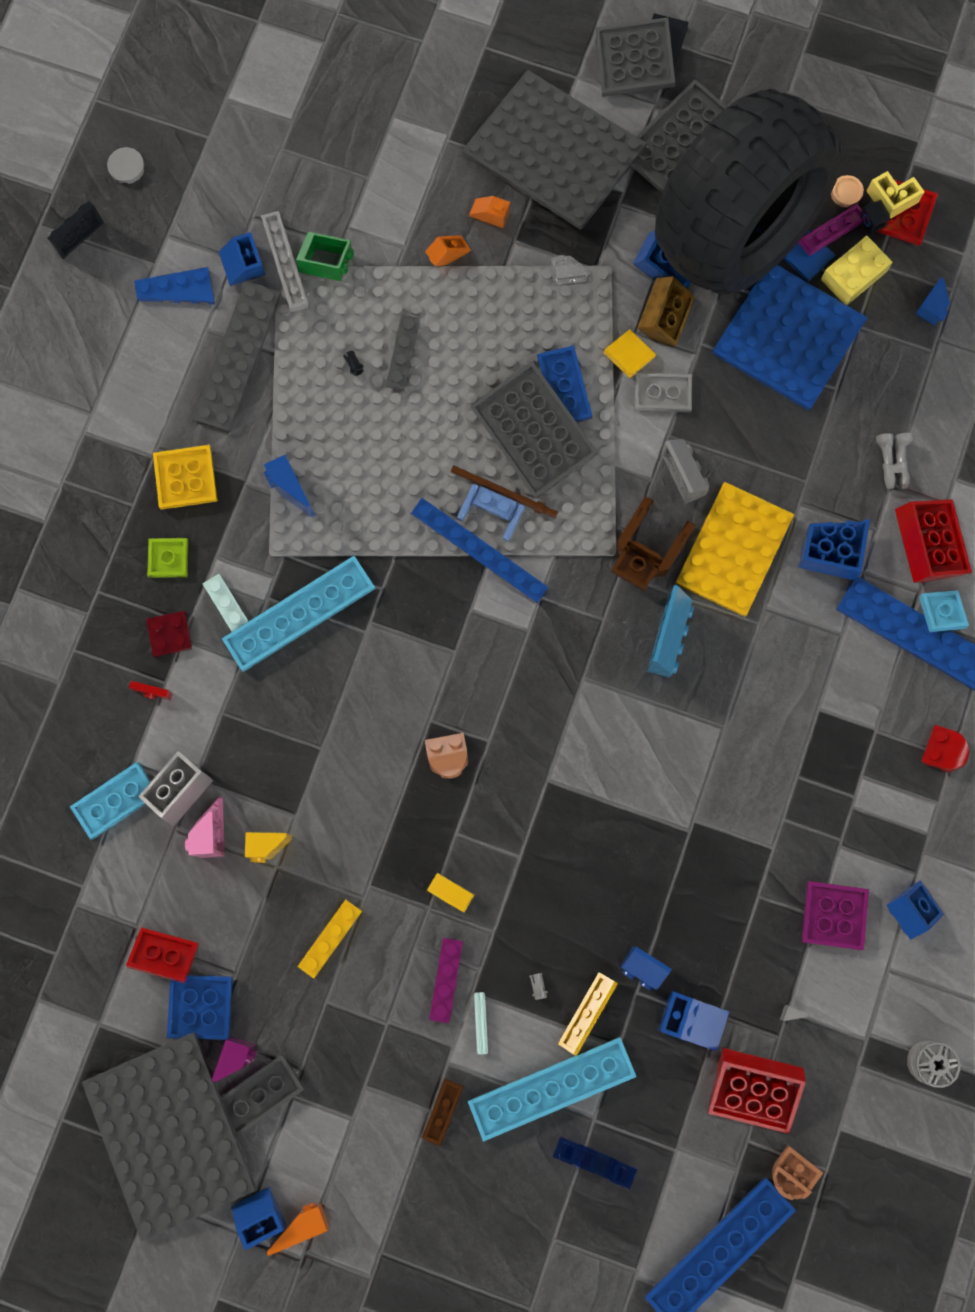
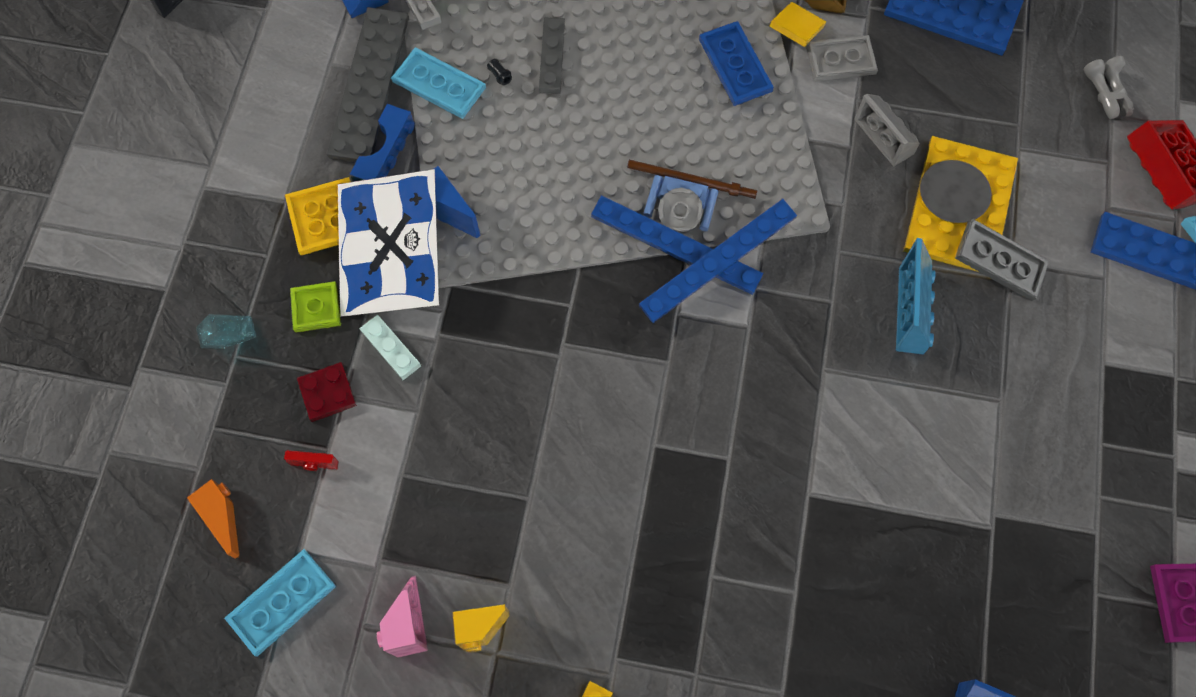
camera: 10 degrees left, 10 degrees down
blue wing [134,267,215,304] -> none
light grey slope [138,751,213,827] -> none
medium azure plate [222,556,375,672] -> none
nougat slope [425,733,468,779] -> none
yellow slope [427,873,474,912] -> none
dark grey plate [470,361,599,499] -> none
reddish brown plate [611,496,696,591] -> none
blue wedge [798,519,870,580] -> none
none -> orange slope [187,479,239,559]
none -> clear light blue slope [196,314,256,349]
none -> sticker [338,169,439,317]
none -> blue arch [349,104,415,182]
none -> medium azure tile [391,47,486,119]
none -> blue plate [639,199,797,323]
none -> light grey tile [658,188,703,233]
none -> flat silver sticker [920,160,992,223]
none -> dark grey tile [955,219,1049,301]

